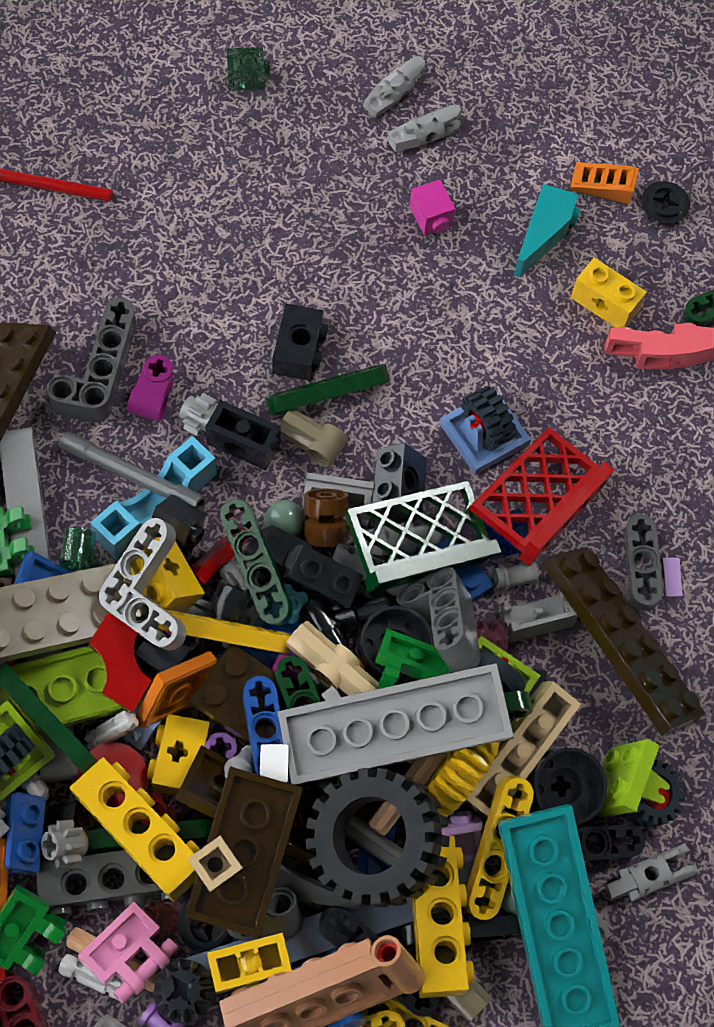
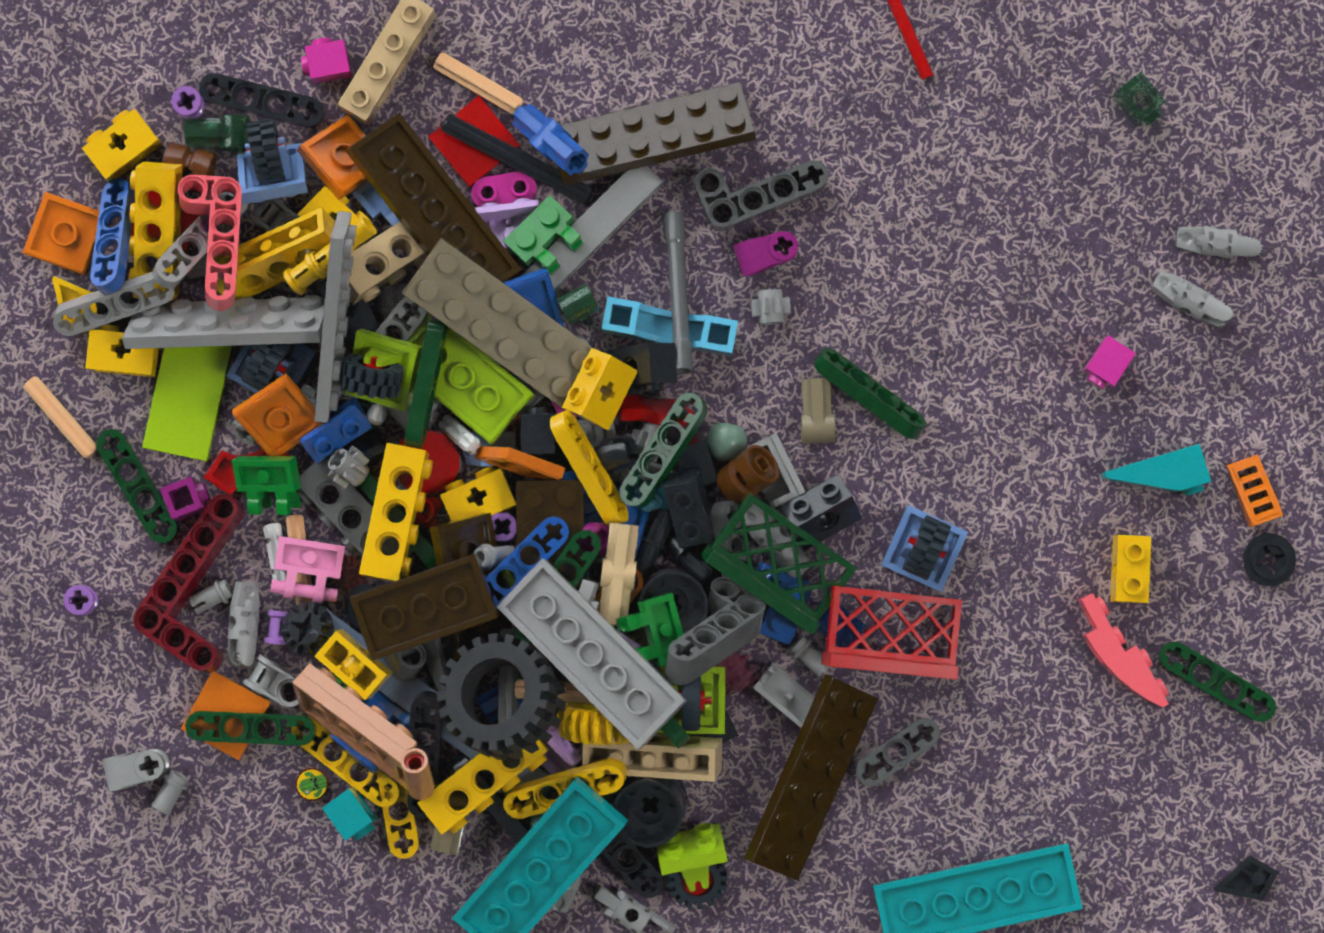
camera: 60 degrees right, 20 degrees up
red tile [88,612,152,713] -> none
light grey beam [99,518,186,651] -> none
tan plate [188,836,243,892] -> none
black brick [205,400,281,471] -> none
white sticker [260,744,289,782] -> none
black brick [272,303,328,381] -> none
lavender piece [662,558,683,596] -> none

